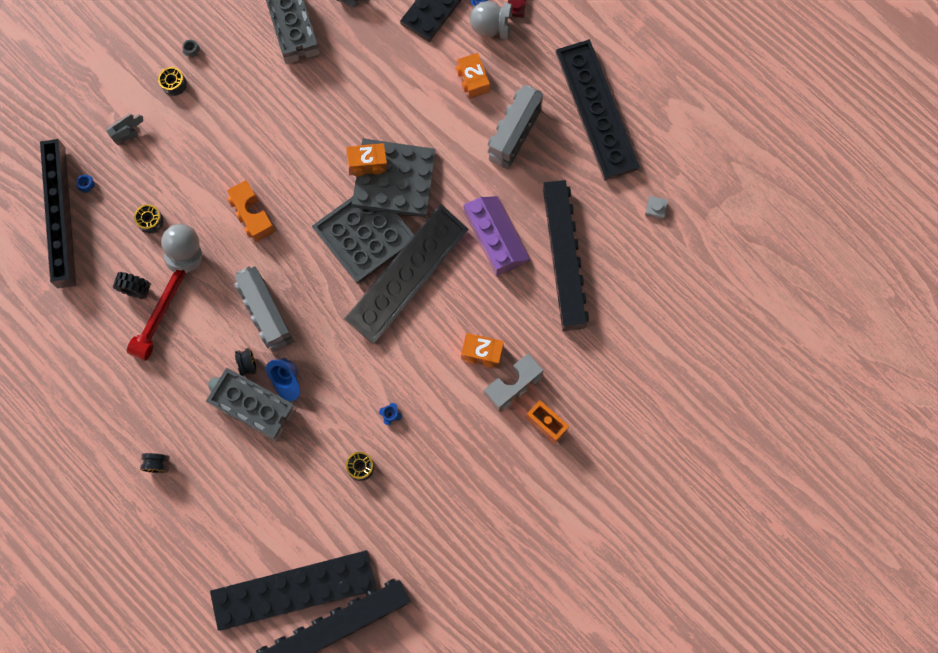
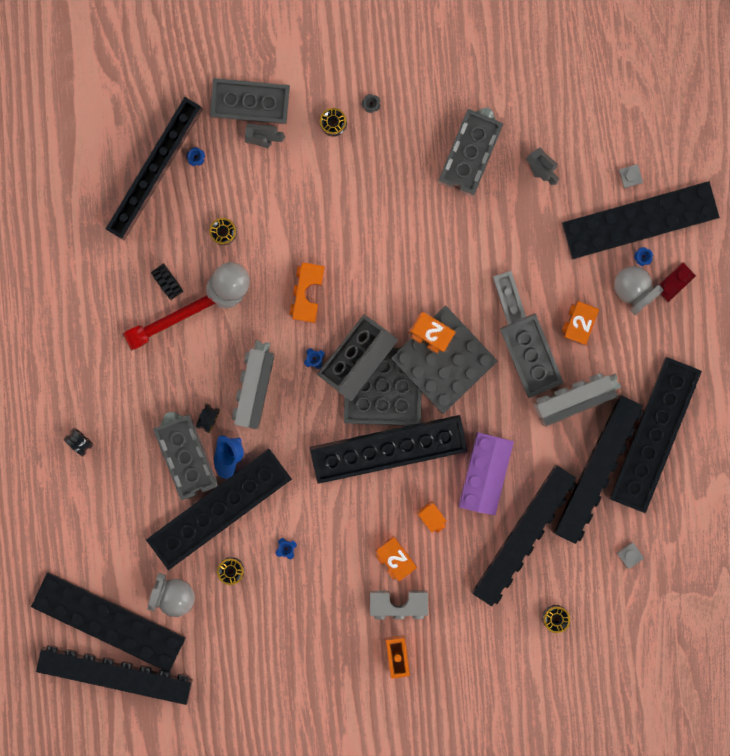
camera: 40 degrees right, 15 degrees up
none -> black plate [146,448,292,571]
none -> light grey tile [147,573,195,617]
none -> dark grey plate [210,78,290,124]
none -> blue plate [304,348,325,369]
none -> dark grey slope [317,314,398,401]
none -> orange brick [417,501,447,533]
none -> light grey plate [493,271,526,324]
none -> dark grey plate [499,313,564,398]
none -> wheel [542,605,570,633]
none -> black brick [553,395,643,544]

